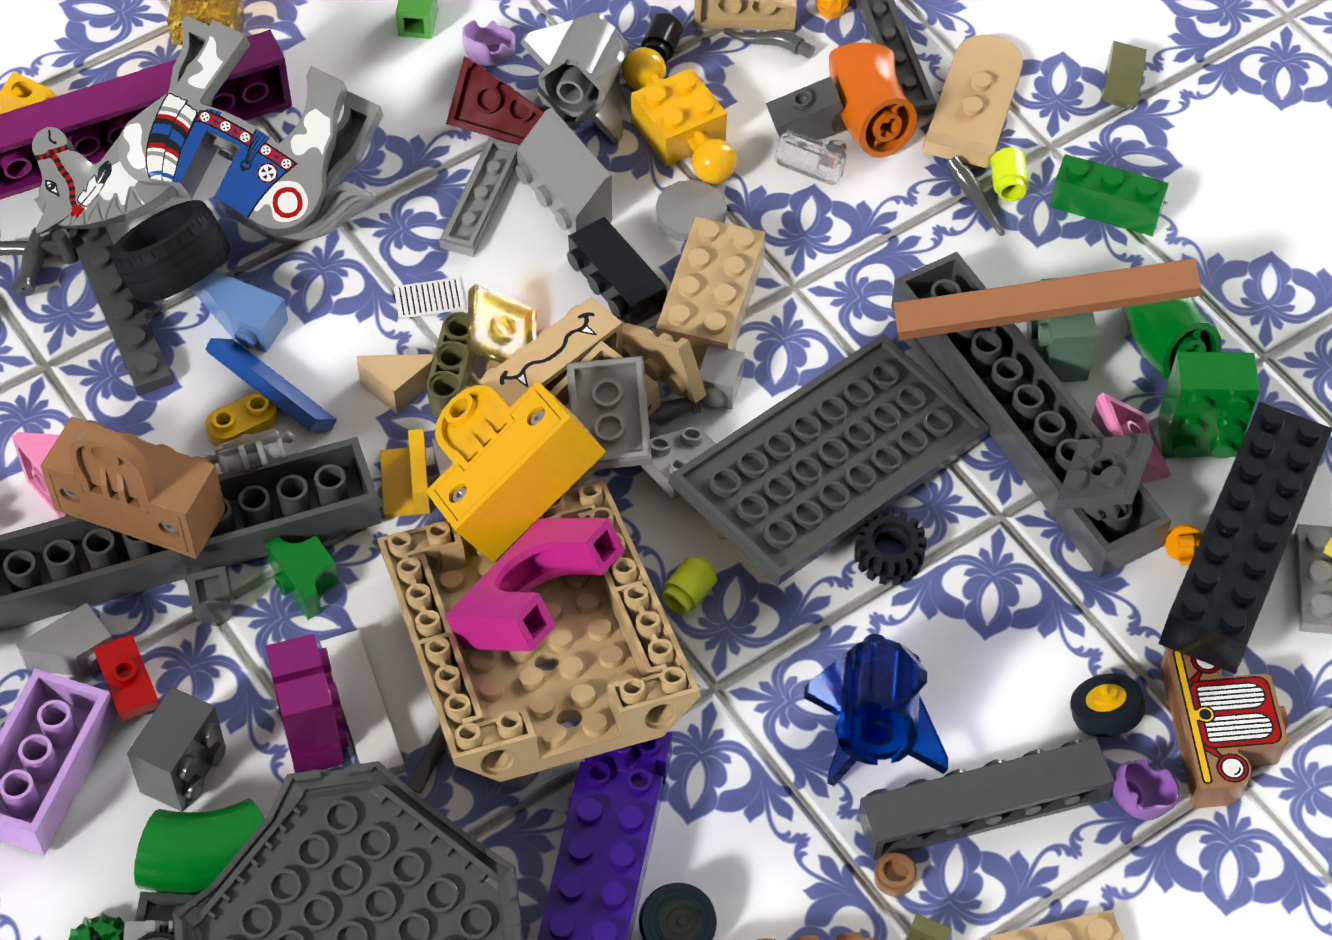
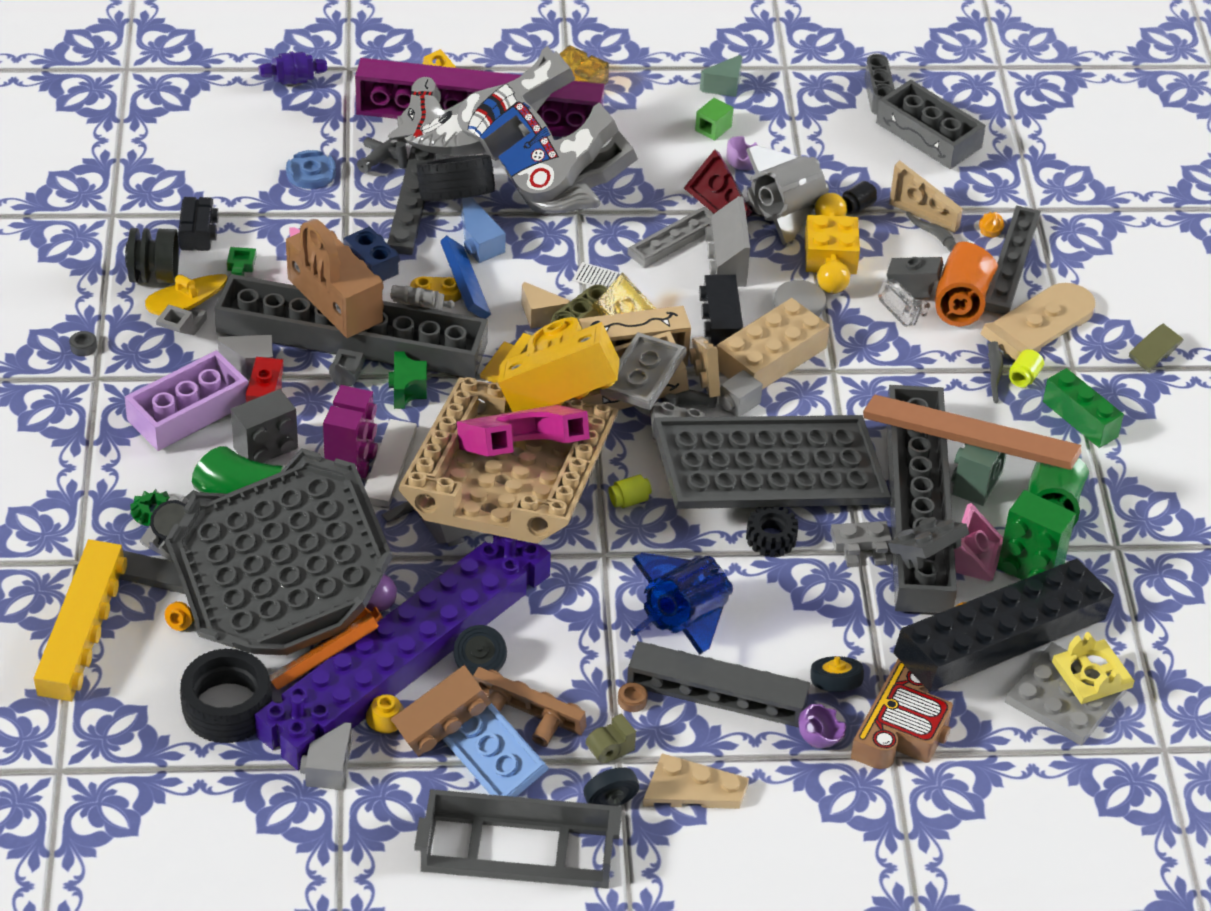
camera: 30 degrees right, 10 degrees down
none -> dark blue brick [343,226,400,282]
none -> light grey plate [830,521,892,567]

